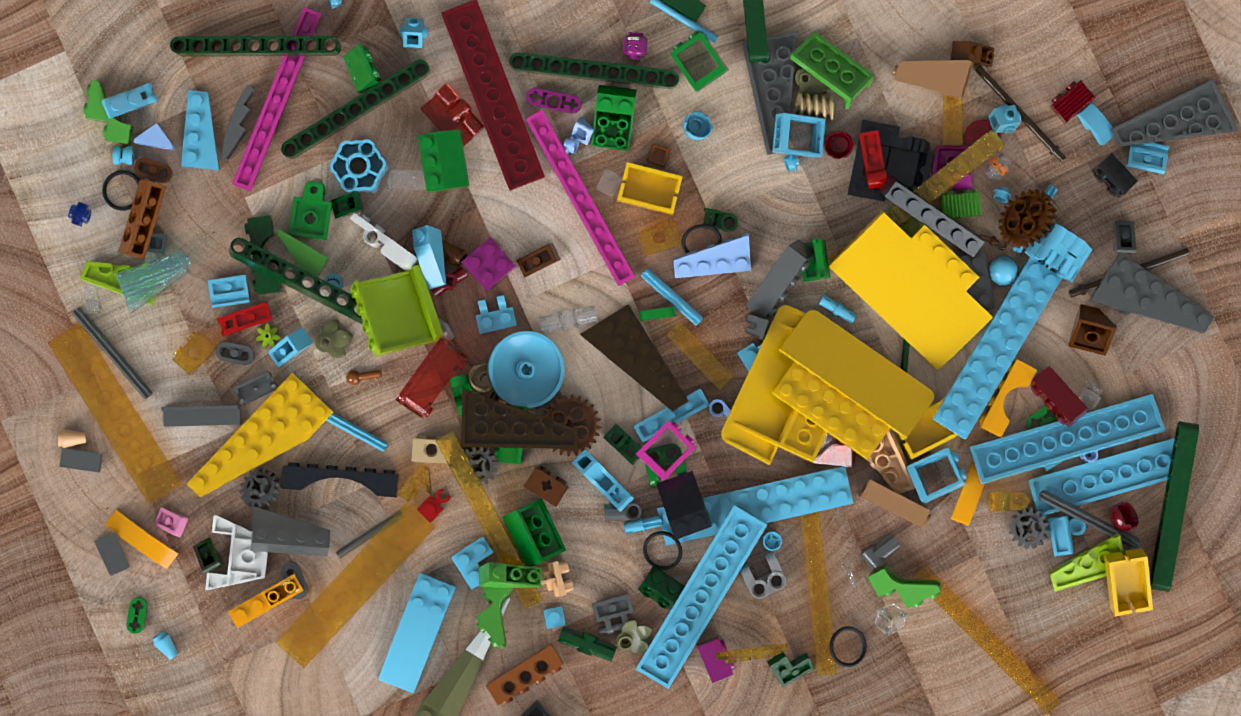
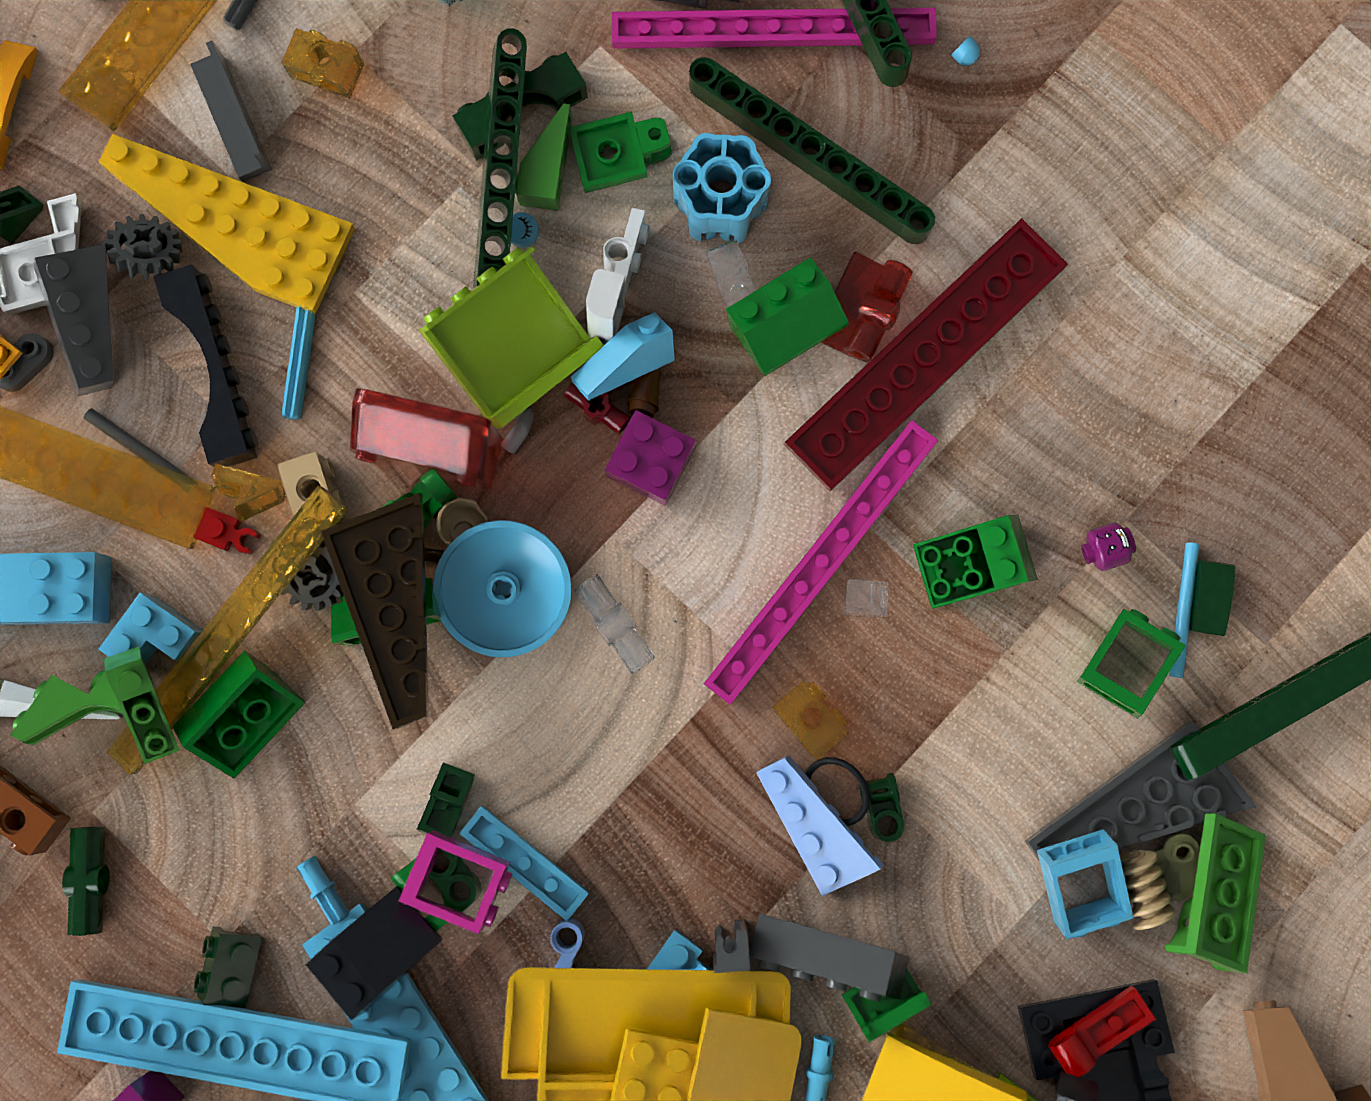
camera: 65 degrees right, 5 degrees down
bright pink slope [154,507,188,537] -> none
medium azure plate [208,275,250,308] -> none
dark grey plate [216,342,254,365] -> none
red plate [217,302,273,337] -> none
dark grey hinge [233,371,278,405] -> none
lime plant [256,323,280,348] -> none
medium azure slope [268,327,313,368] -> none
olive plate [315,320,353,358] -> none
dark green slope [331,191,364,219] -> none
green slope [343,43,381,94] -> none
dark orange bar [346,370,382,385] -> none
medium azure brick [400,17,428,48] -> none
medium azure plate [475,295,517,334] -> none
dark green beam [509,52,679,89] -> none
reddish brown slope [516,243,561,278] -> none
reddish brown brick [524,466,569,507] -> none
magenta beam [526,88,581,114] -> none
reddish brown gear [541,394,601,457] -> none
light nougat hips [541,561,574,597] -> none
medium azure plate [543,606,566,629] -> none
light blue plate [563,136,579,154] -> none
light blue slope [570,117,594,145] -> none
medium azure arch [572,449,634,512] -> none
dark brown wing [580,304,689,412] -> none
dark grey plate [592,594,637,635] -> none
dark grey piece [604,503,643,521] -> none
olive plate [616,620,652,653] -> none
yellow piece [617,162,683,215] -> none
green beam [639,307,676,321] -> none
medium azure axle [641,268,703,325] -> none
black tyre [643,531,682,570] -> none
dark orange tile [647,143,671,168] -> none
clear yellow plate [666,322,733,390] -> none
medium azure hair [683,111,713,140] -> none
medium azure plate [783,155,799,172] -> none
dark red hair [824,130,854,159] -> none

